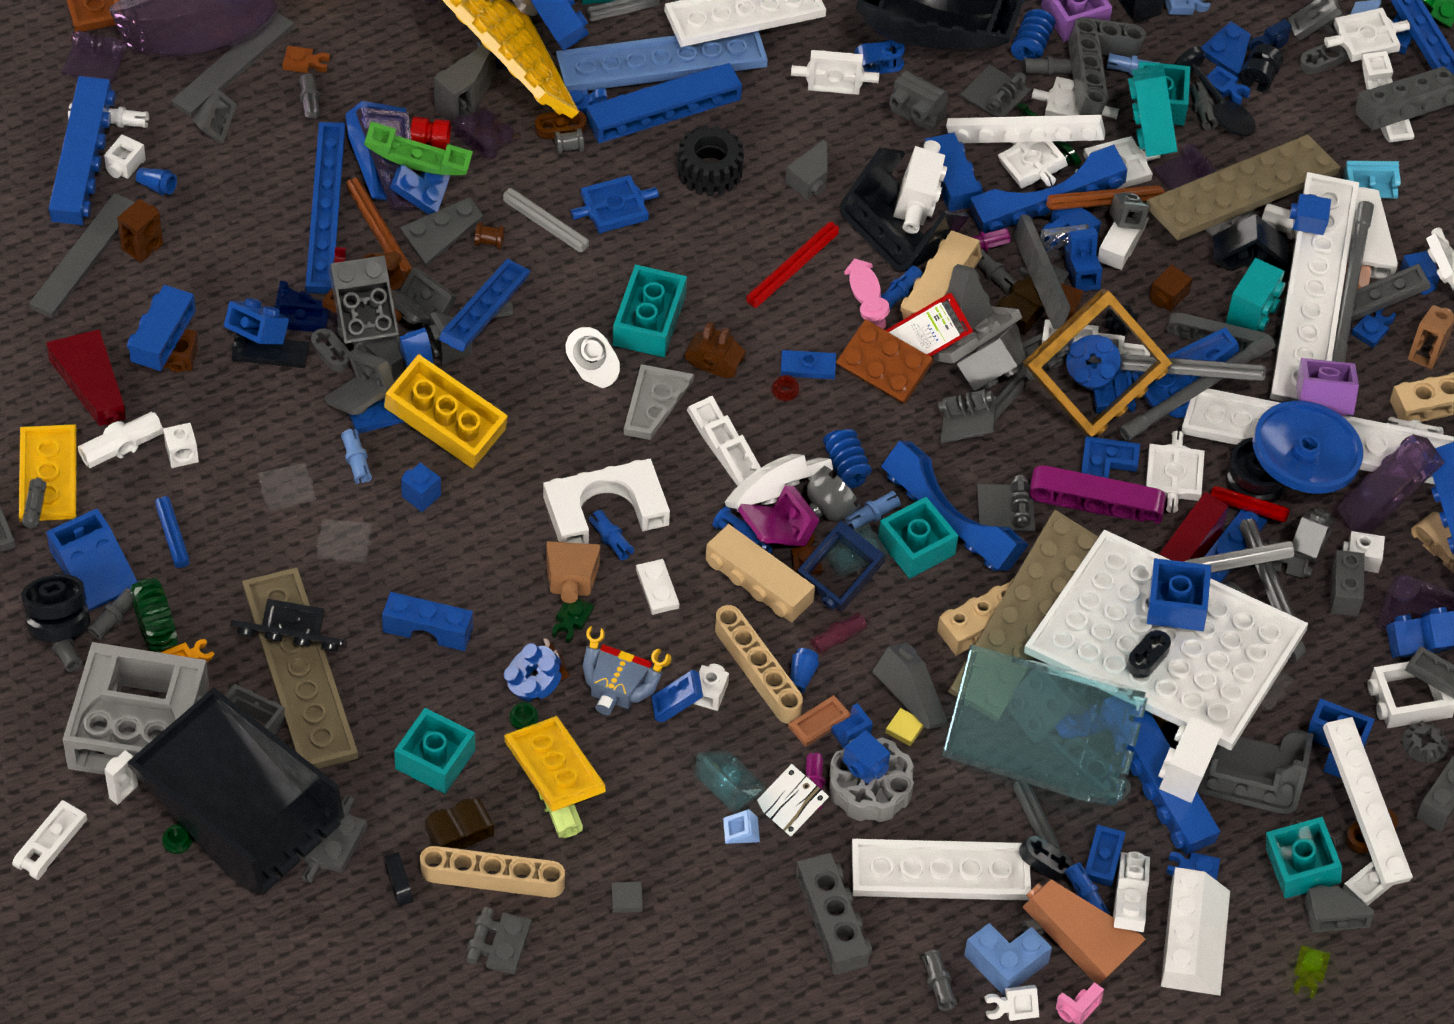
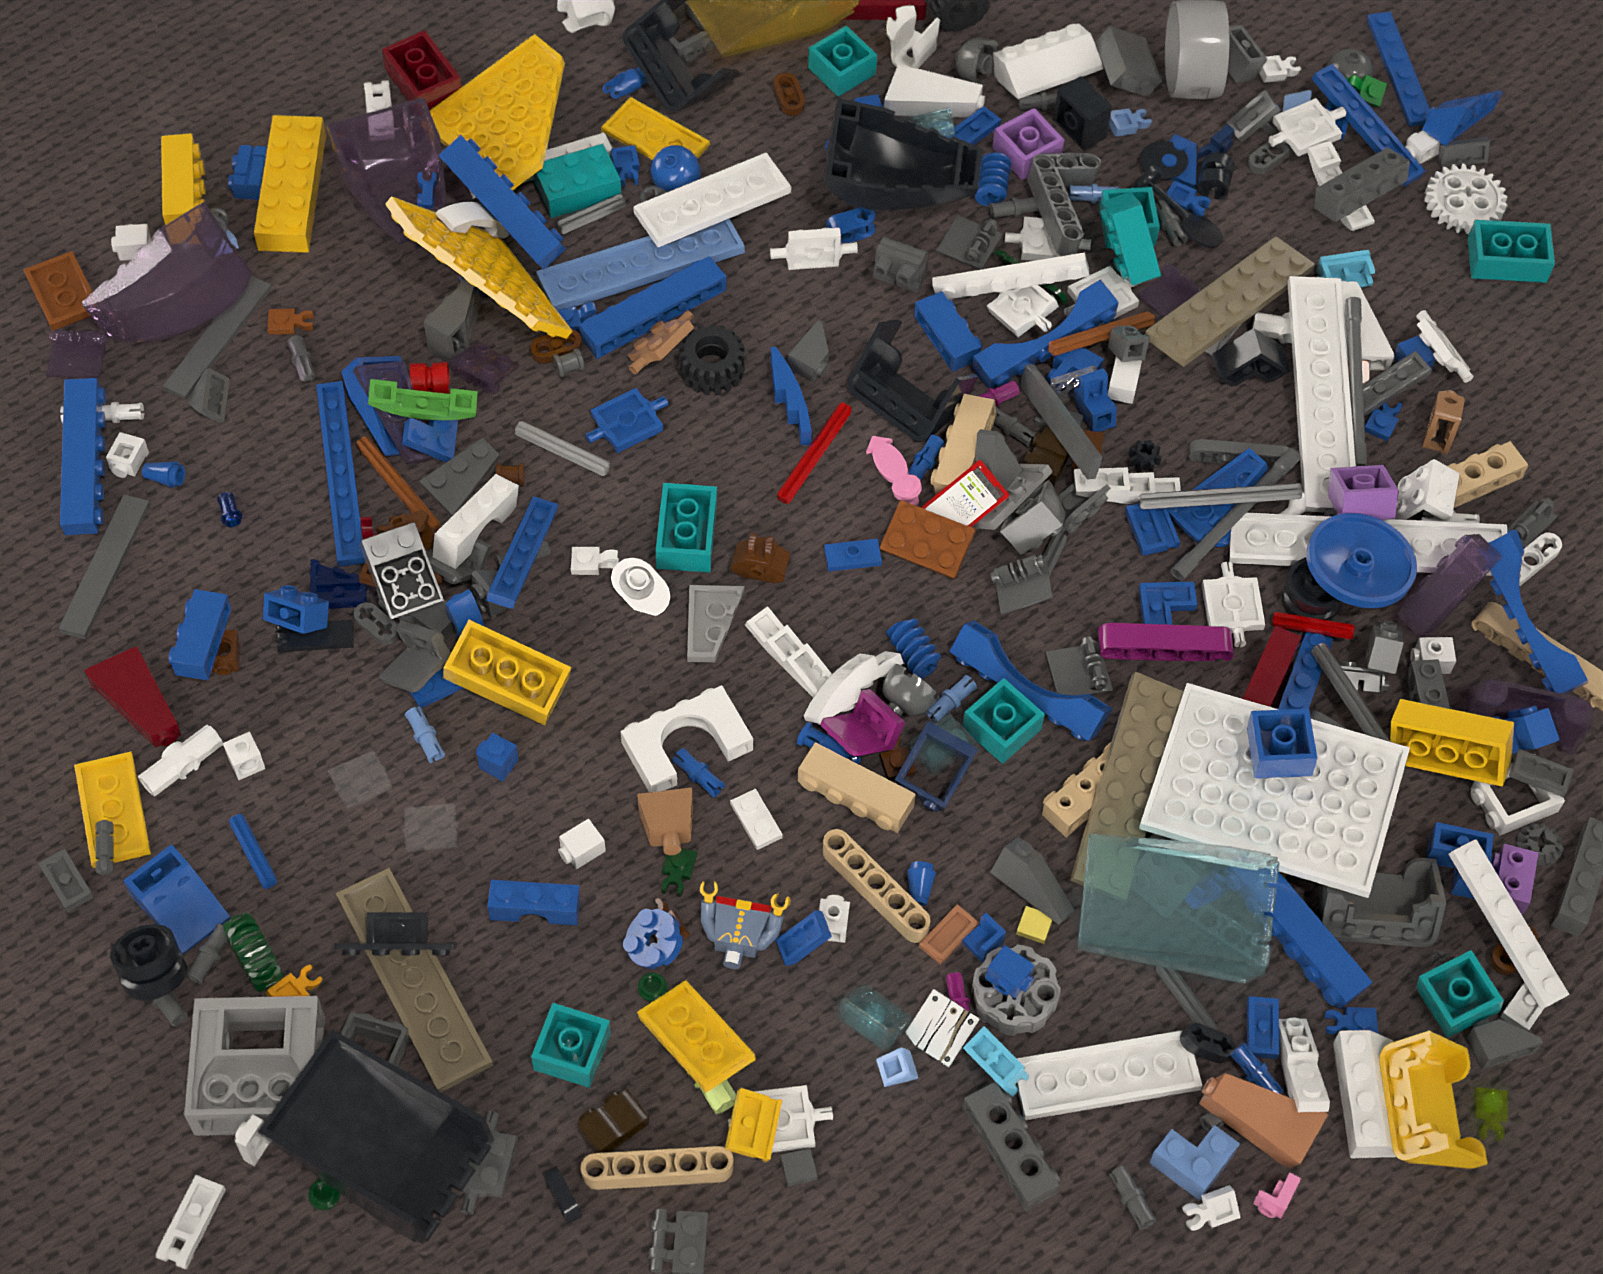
camera: 10 degrees left, 5 degrees up
reddish brown brick [117,199,163,263] -> none
clear red plate [772,375,799,401] -> none
clear pink pin [810,612,867,655] -> none
white brick [893,140,947,234] -> none
pearl gold window [1022,289,1172,437] -> none
blue plate [1066,335,1122,390] -> none
black beam [1128,630,1171,678] -> none
reddish brown brick [1149,265,1193,312] -> none
white brick [1158,716,1223,803] -> none
light grey axle [1184,541,1294,573] -> none
teal brick [1226,258,1285,332] -> none
blue brick [1289,194,1331,235] -> none
none -> clear blue pin [217,492,242,528]
none -> white arch [433,474,519,569]
none -> white brick [558,819,606,869]
none -> white plate [571,547,619,575]
none -> medium nougat plate [628,310,694,375]
none -> yellow plate [725,1088,782,1162]
none -> white plate [728,1085,833,1153]
none -> blue slope [770,347,812,445]
none -> medium azure hinge [963,1027,1029,1097]
none -> black sticker [1140,141,1188,179]
none -> white arm [1279,492,1306,515]
none -> yellow windscreen [1379,1031,1487,1169]
none -> yellow brick [1390,699,1514,787]
none -> white bracket [1395,459,1460,521]
none -> medium lavender brick [1491,844,1538,914]

